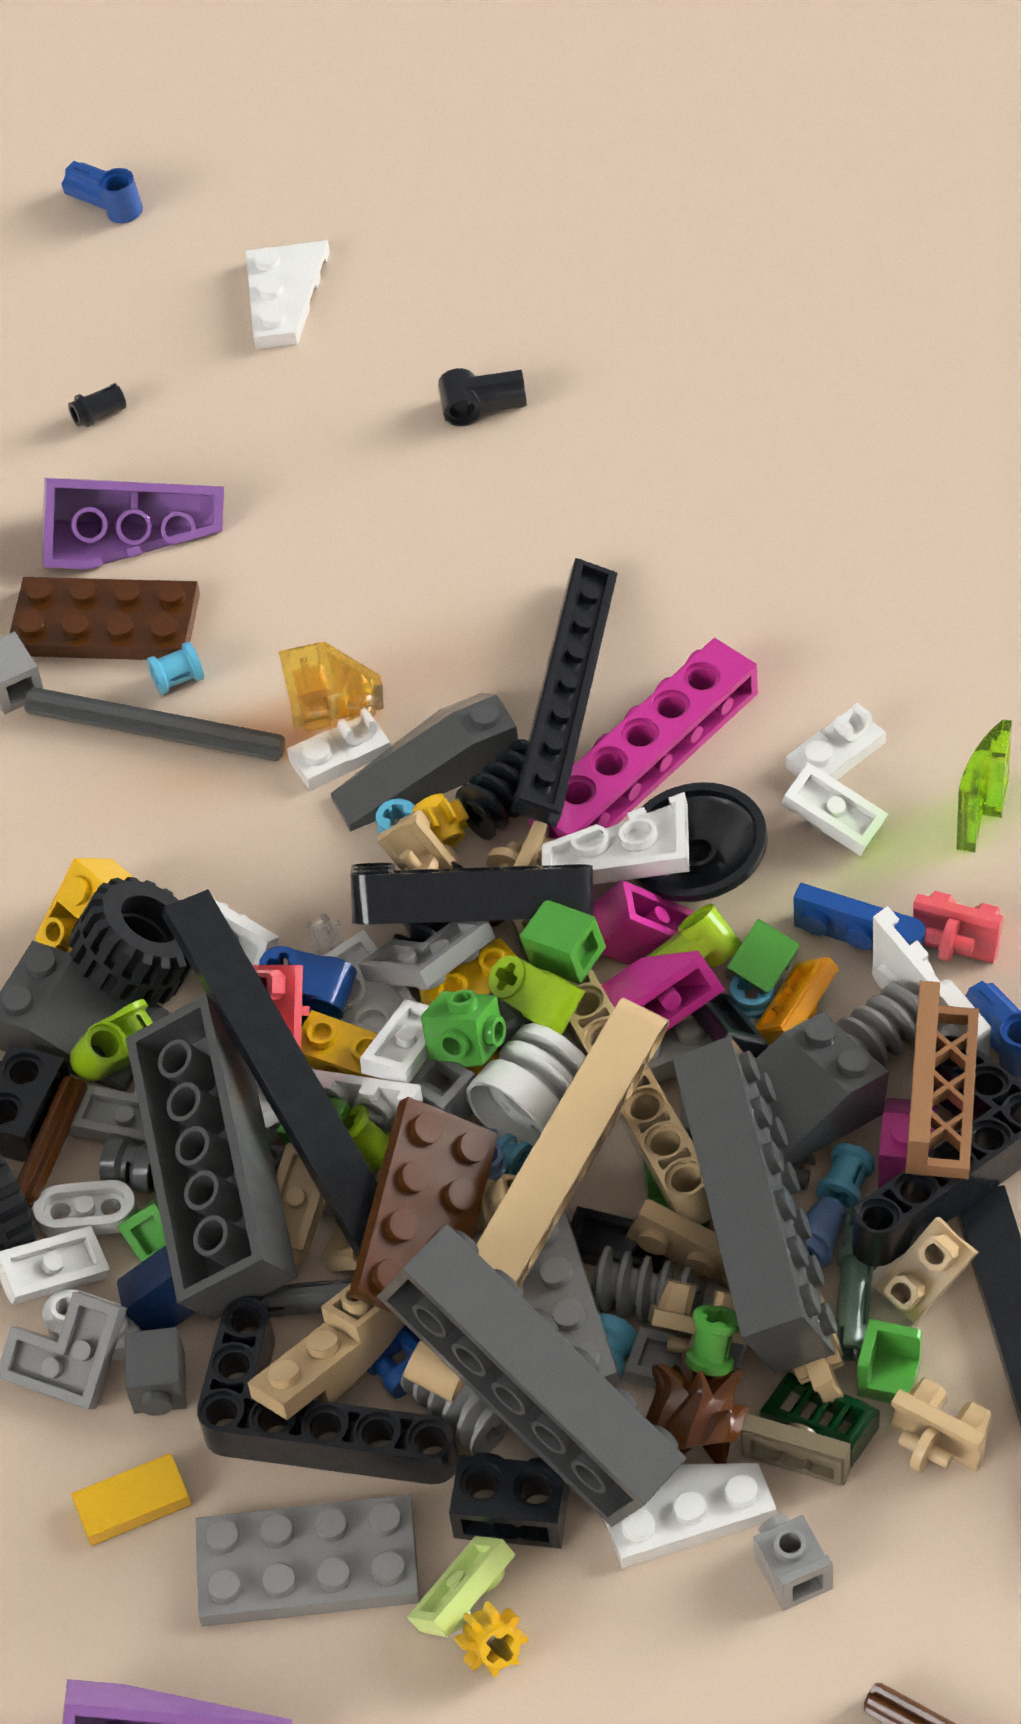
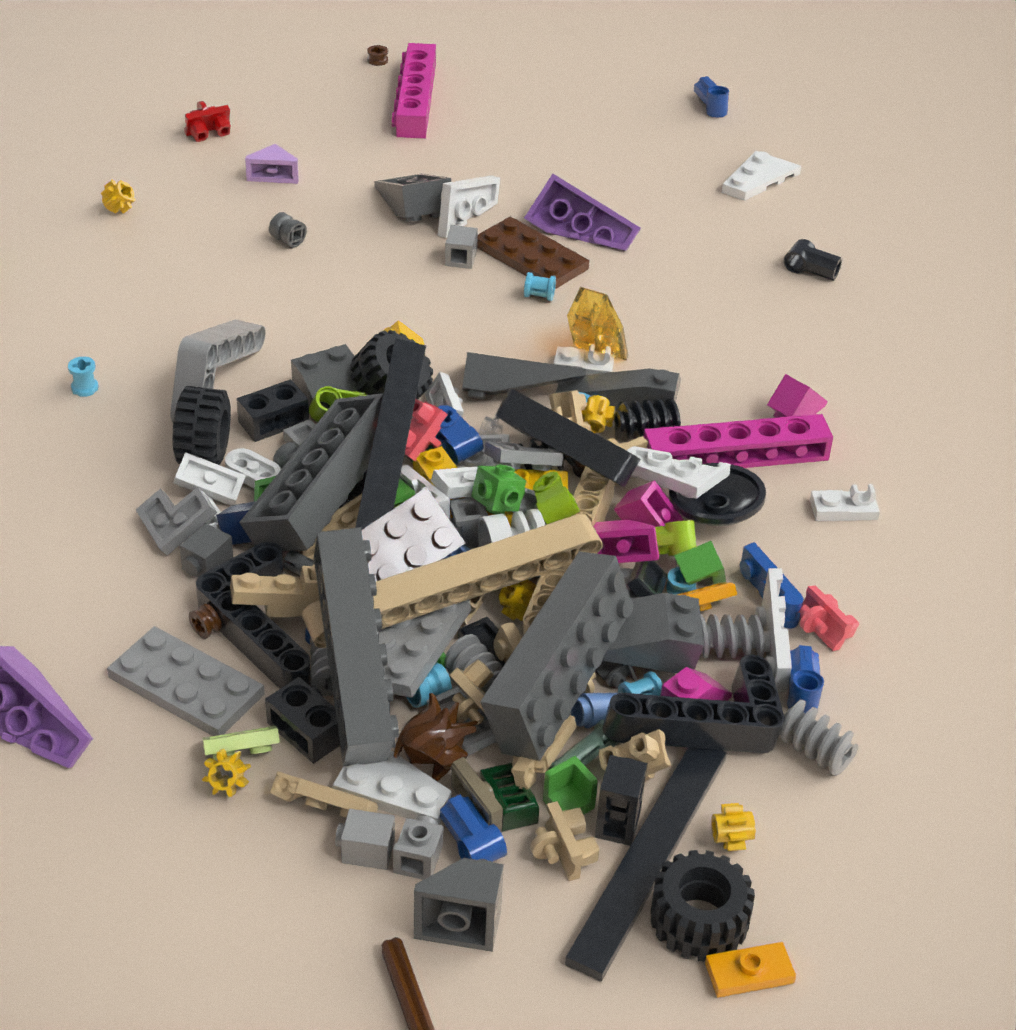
camera: 30 degrees right, 10 degrees down
reddish brown axle [17,1075,87,1208] -> none
dark grey axle [24,687,285,761] -> none
black pin [68,383,126,427] -> none
yellow tile [71,1453,192,1546] -> none
black tile [511,558,618,827] -> none
bright green panel [520,900,606,984] -> none
bright green bush [685,1305,740,1376] -> none
white plate [781,762,888,856] -> none
medium nougat fence [905,980,979,1179] -> none
clear neon green slope [956,719,1012,852] -> none
none -> reddish brown bush [189,603,222,639]
none -> tan hinge [270,771,379,818]
none -> light grey brick [335,809,395,870]
none -> dark grey slope [414,858,504,952]
none -> blue piece [440,795,507,862]
none -> dark grey wedge [462,352,586,399]
none -> yellow gear [499,579,536,621]
none -> black brick [595,755,648,846]
none -> dark pink slope [767,374,828,418]

